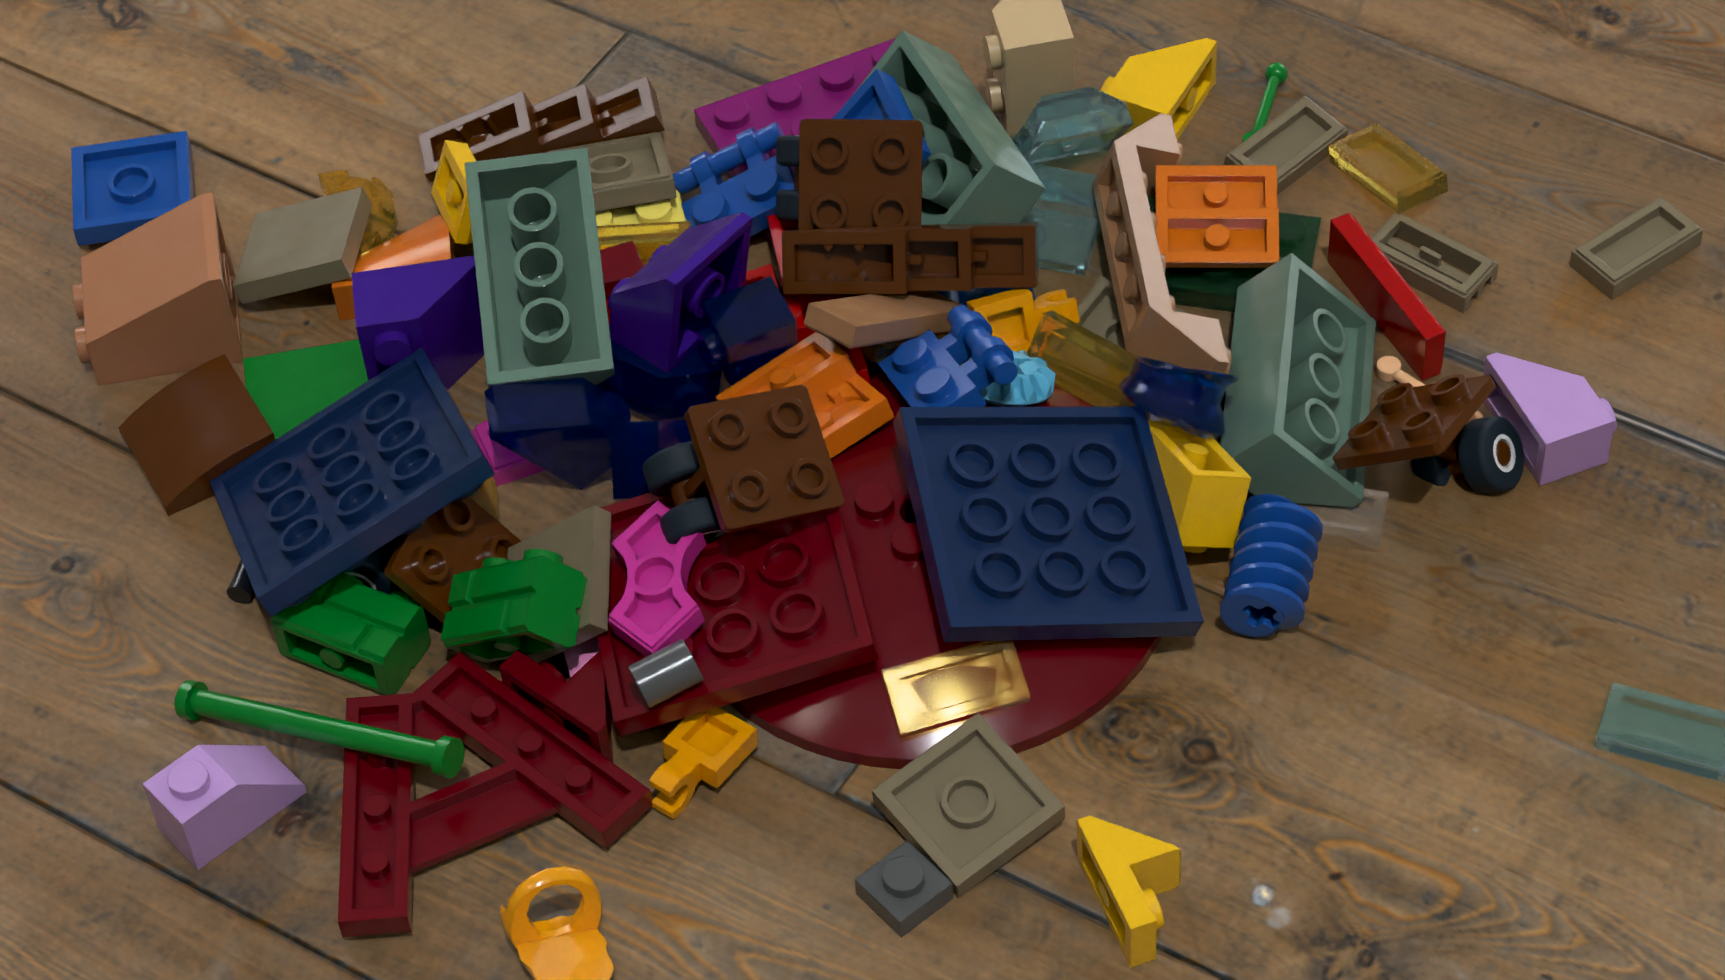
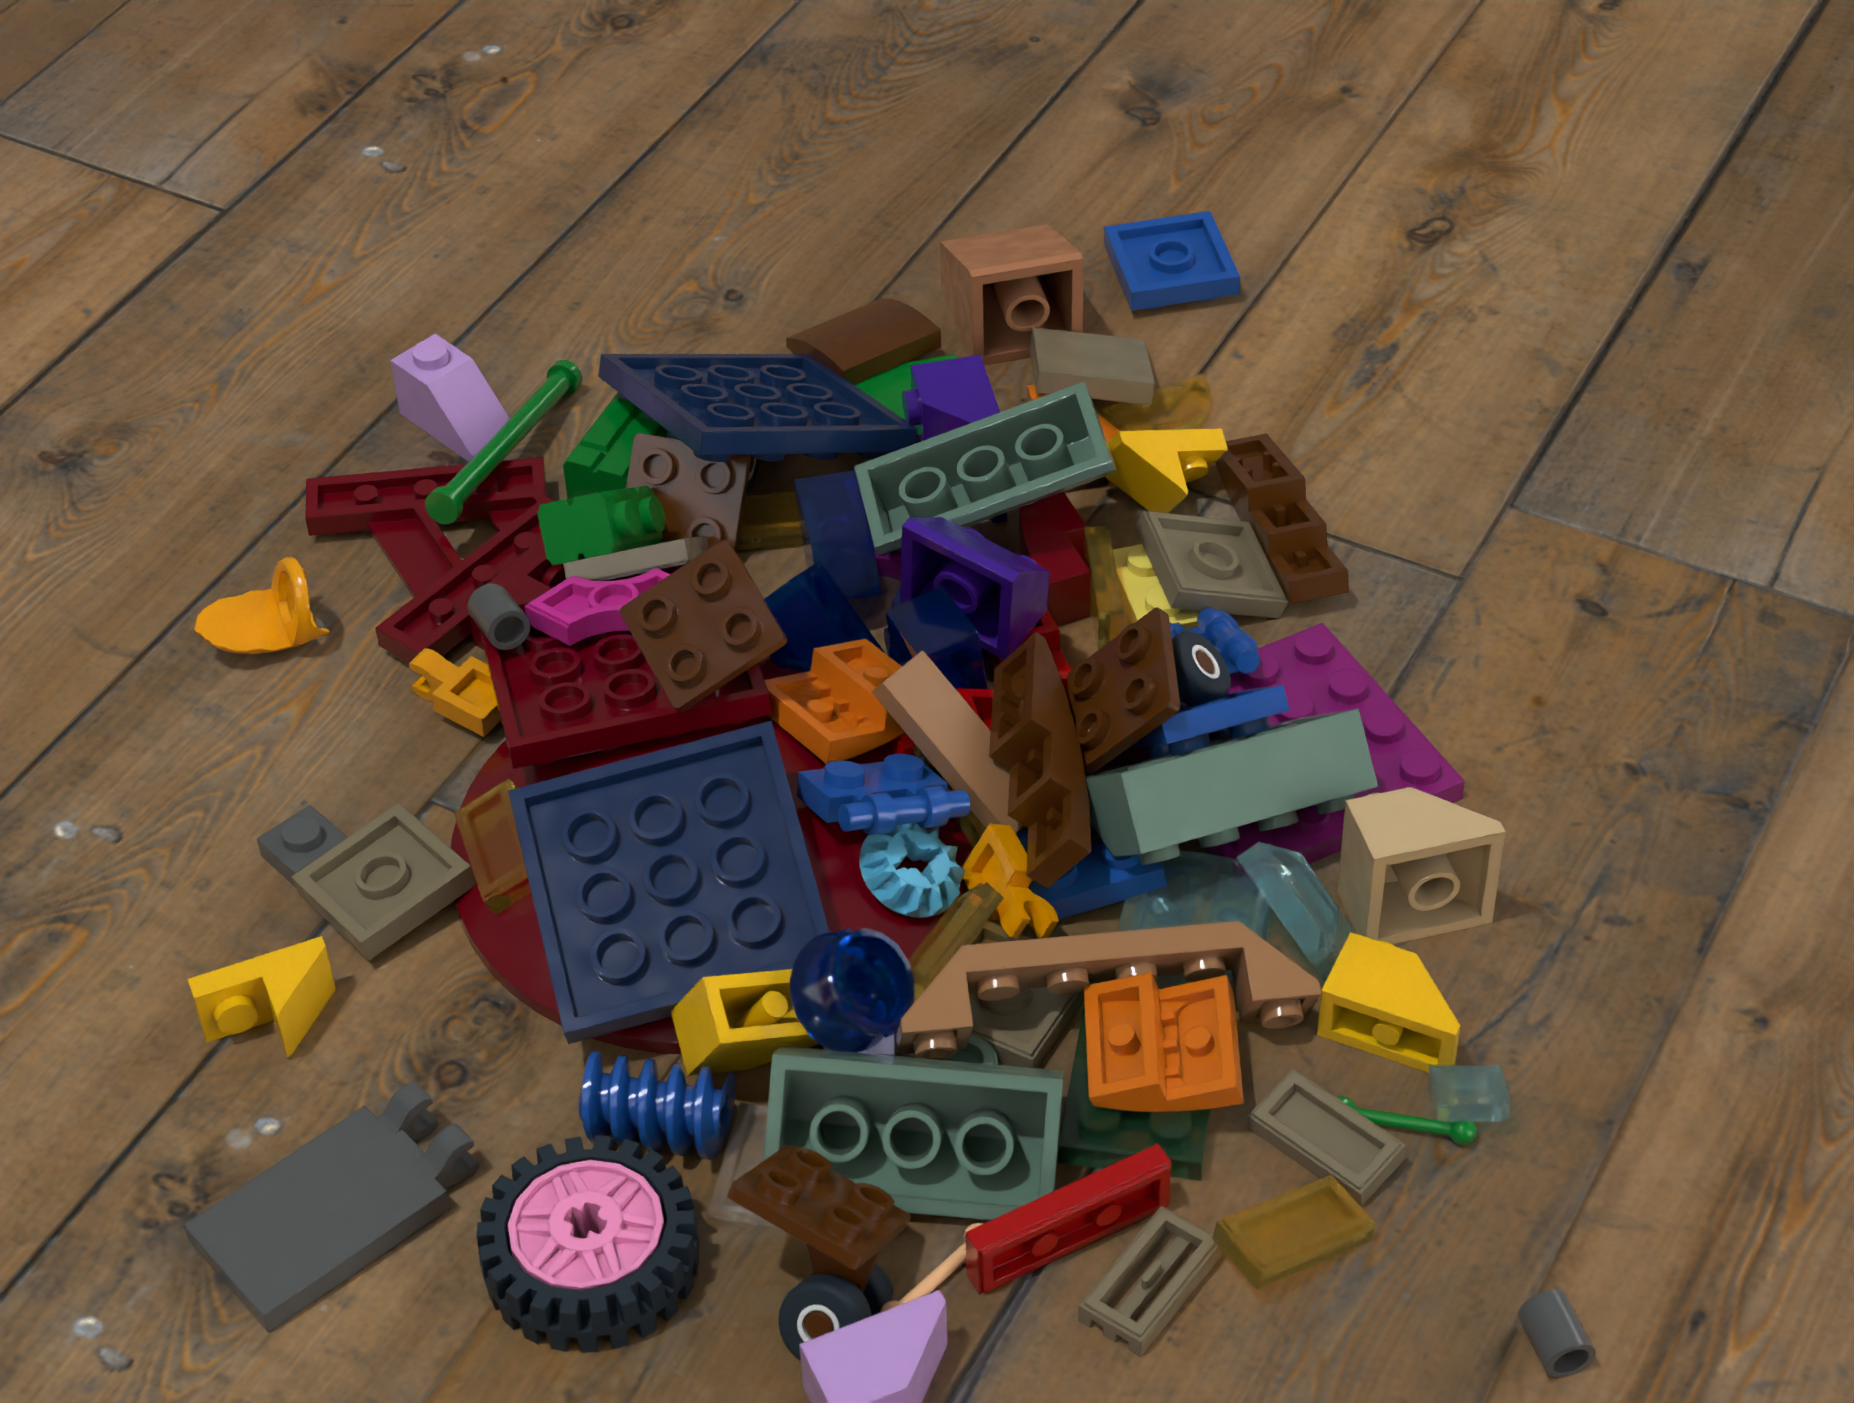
camera: 85 degrees right, 5 degrees down
none -> dark grey tile [183,1081,480,1333]
none -> wheel [477,1135,699,1353]
none -> clear light blue tile [1428,1066,1510,1122]
none -> dark grey hinge [1518,1290,1596,1378]

